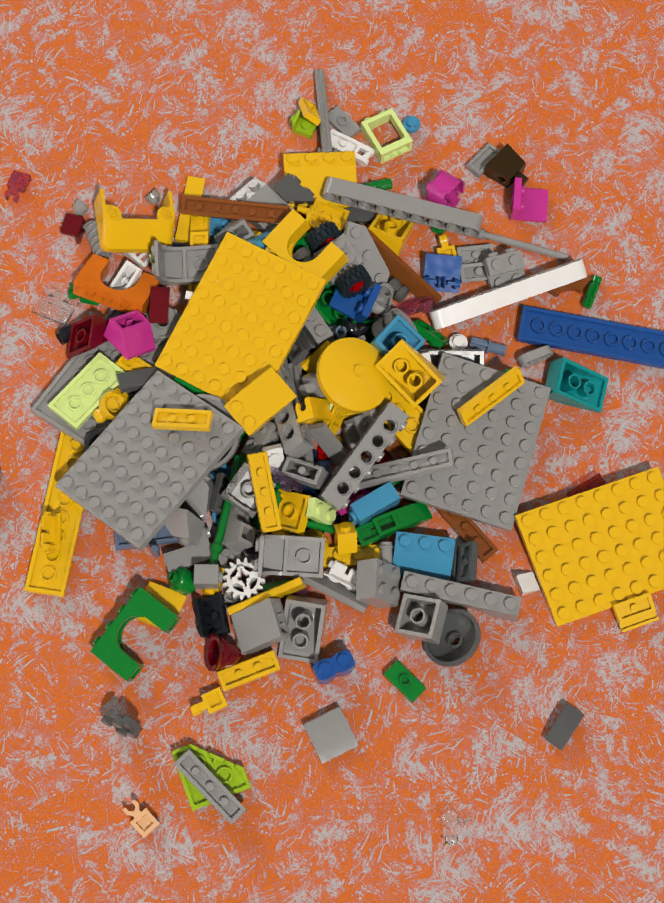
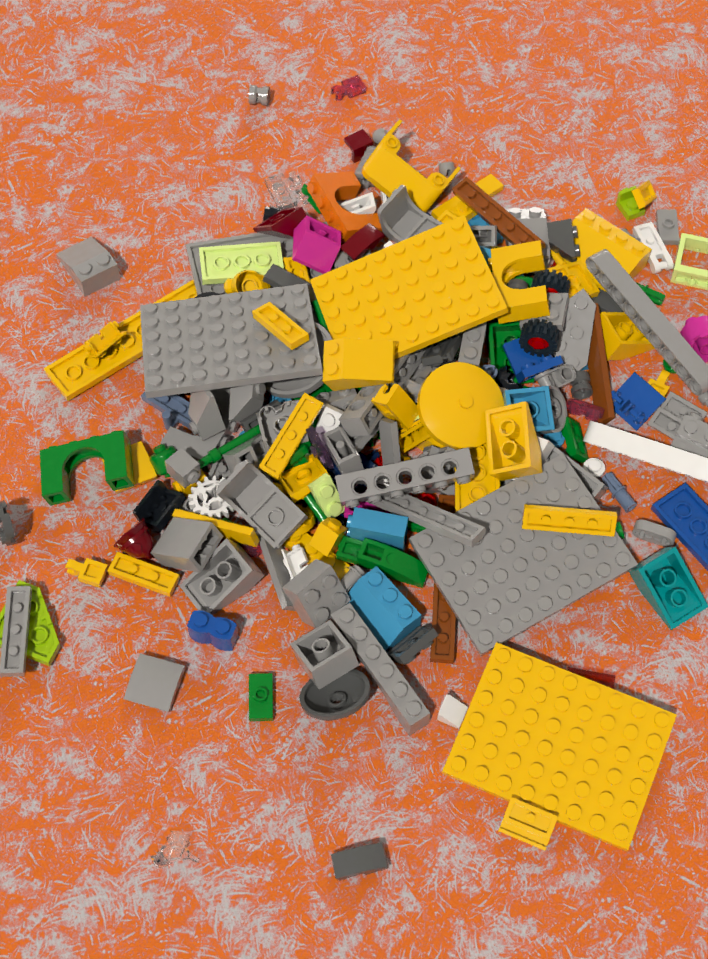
camera: 45 degrees right, 10 degrees down
light grey axle [315,69,332,152] -> none

